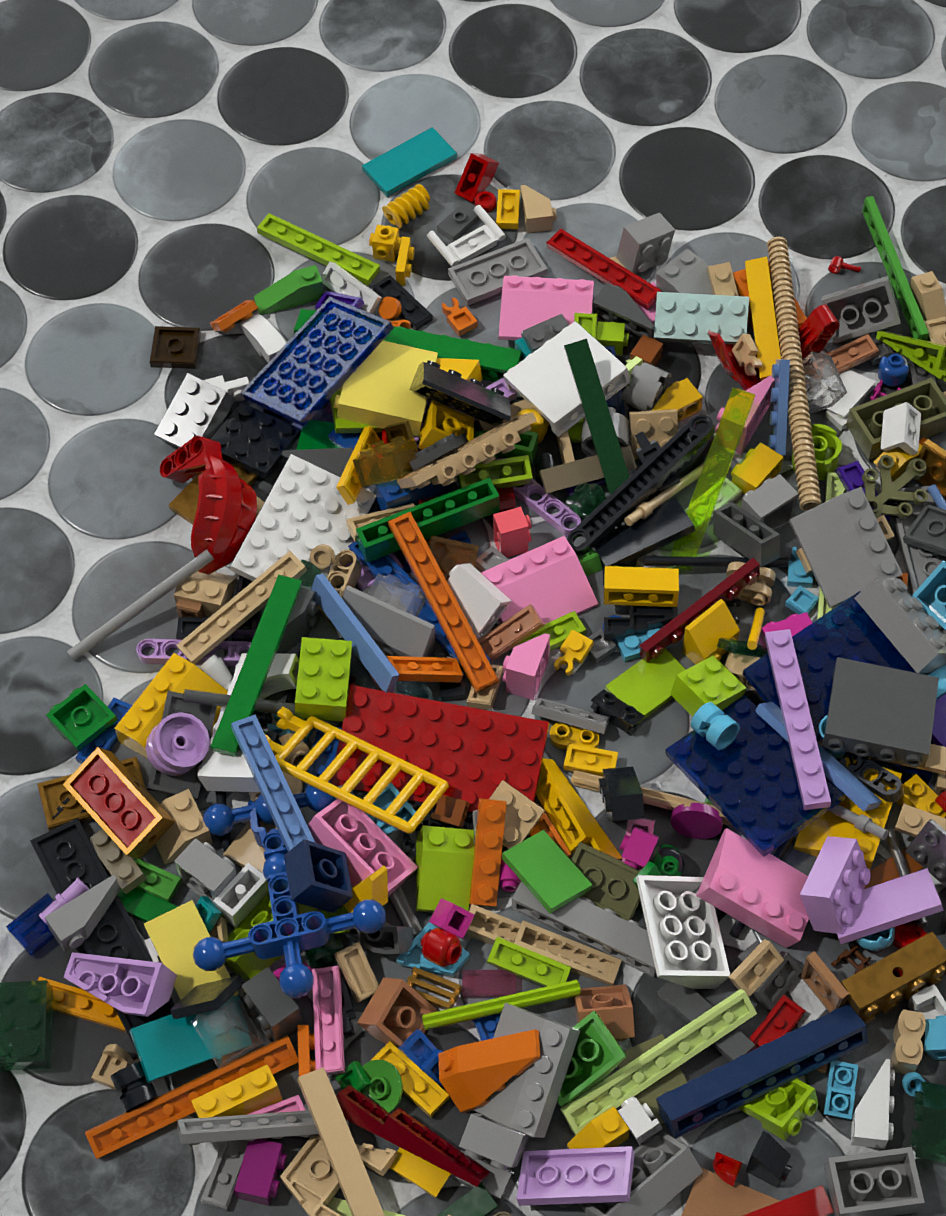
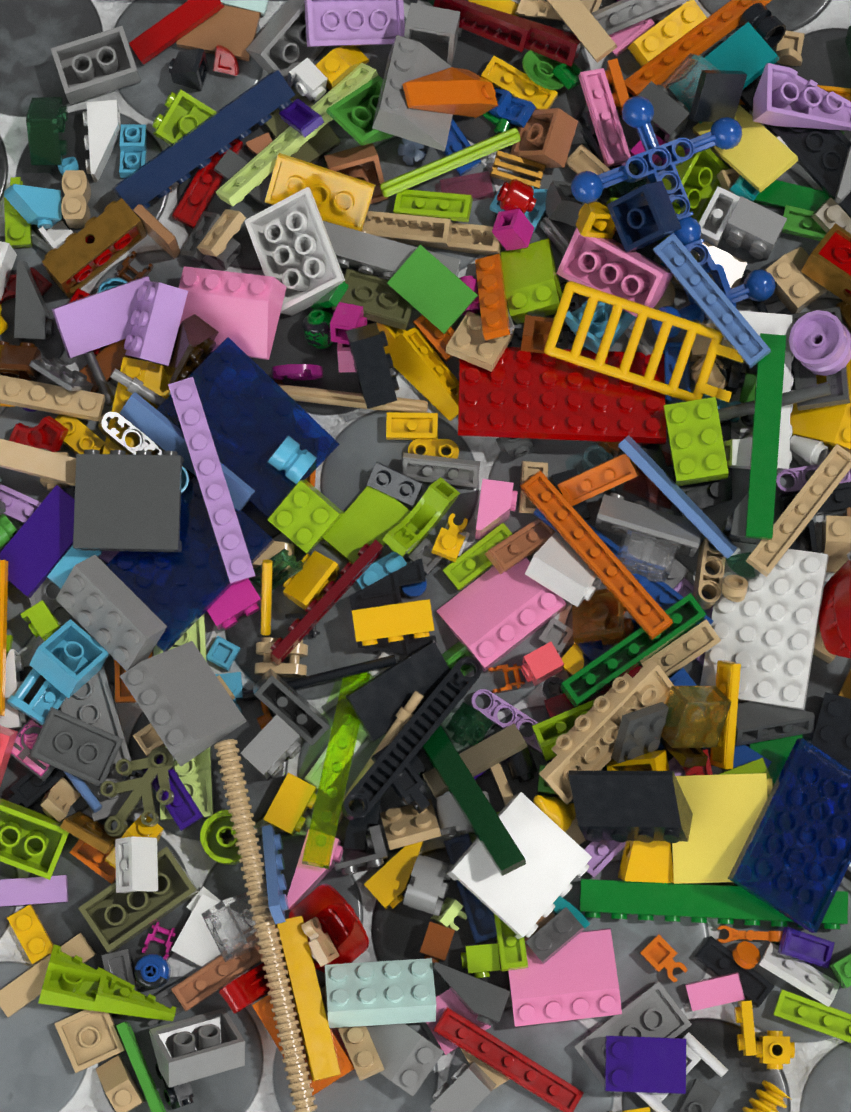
camera: 170 degrees right, 20 degrees up
none -> dark brown slope [163,314,219,384]
none -> nougat tile [245,133,272,155]
none -> yellow tile [265,153,376,232]
none -> dark purple tile [279,99,324,137]
none -> flat silver bracket [334,825,389,876]
none -> lime arch [382,477,460,557]
none -> green hand [482,112,510,135]
none -> orange piece [488,664,525,694]
none -> yellow tile [561,643,584,675]
none -> dark purple slope [604,1036,686,1094]
none -> bright pink tile [686,972,745,1011]

